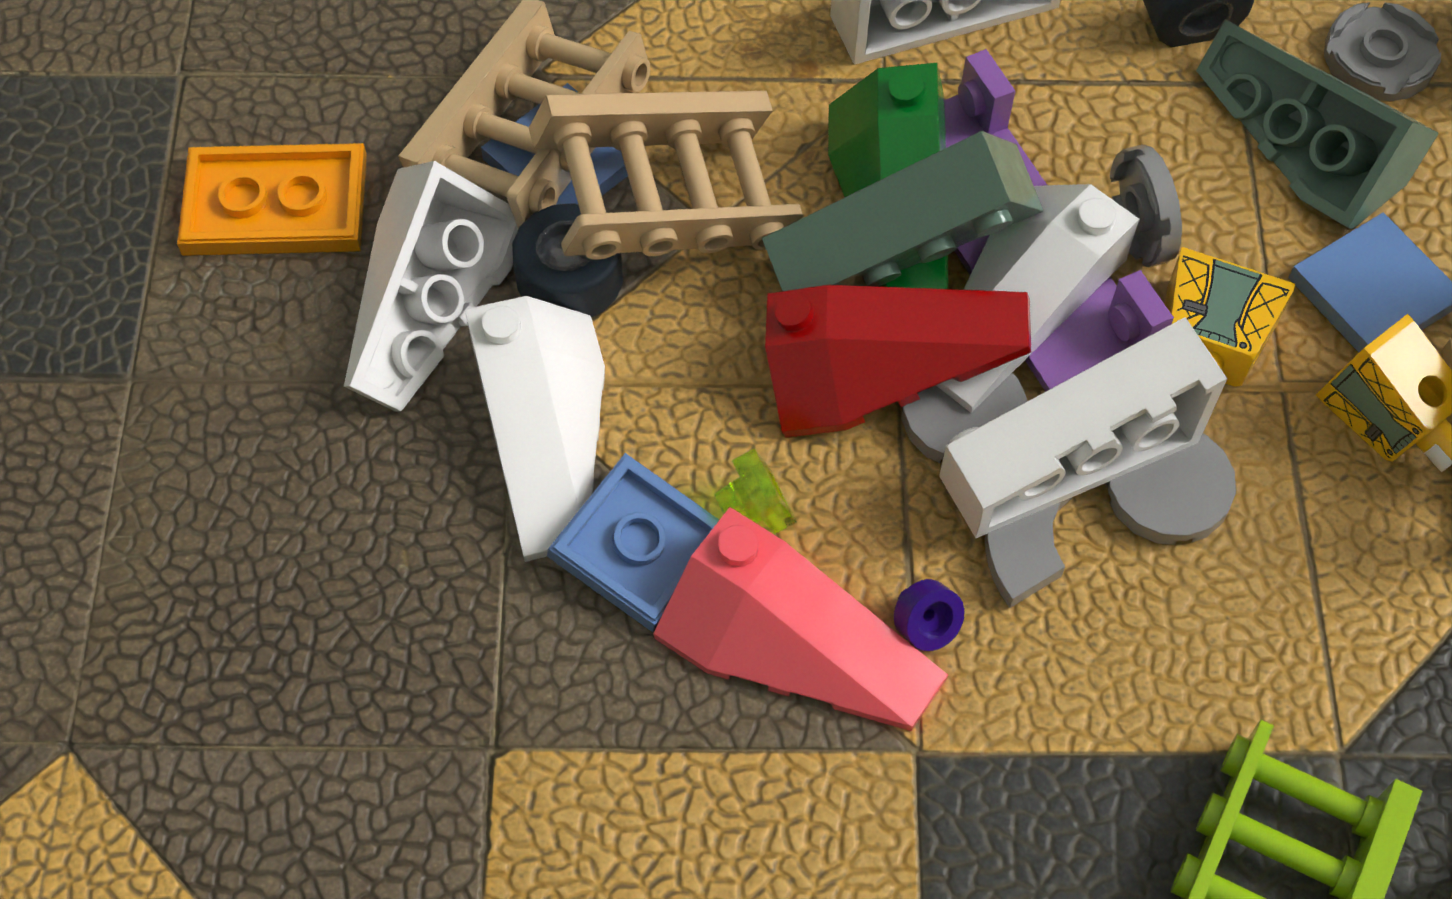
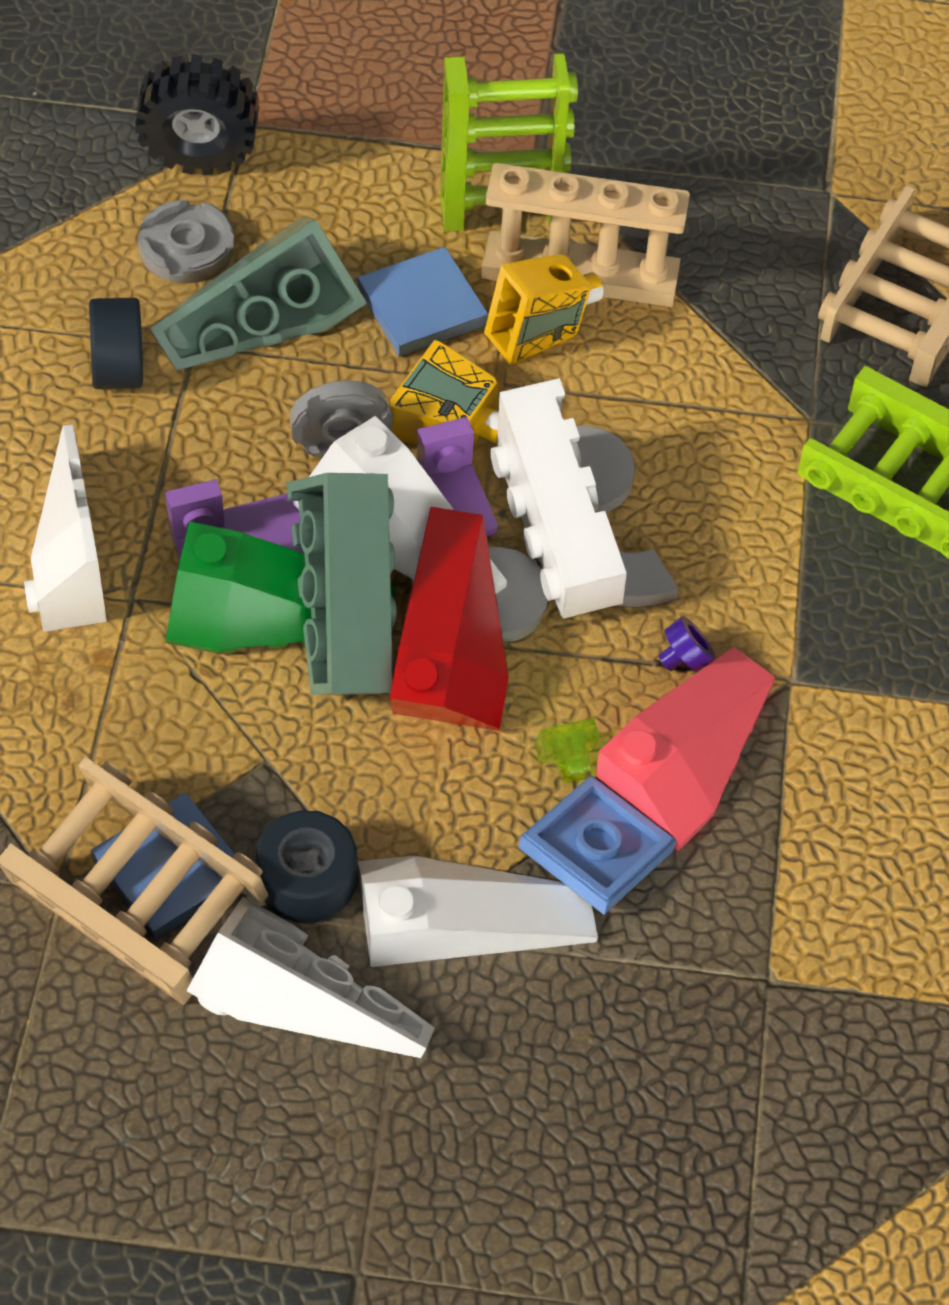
camera: 85 degrees left, 5 degrees down
light orange tile [177,143,367,256] -> none
tan fence [528,91,803,260] -> none

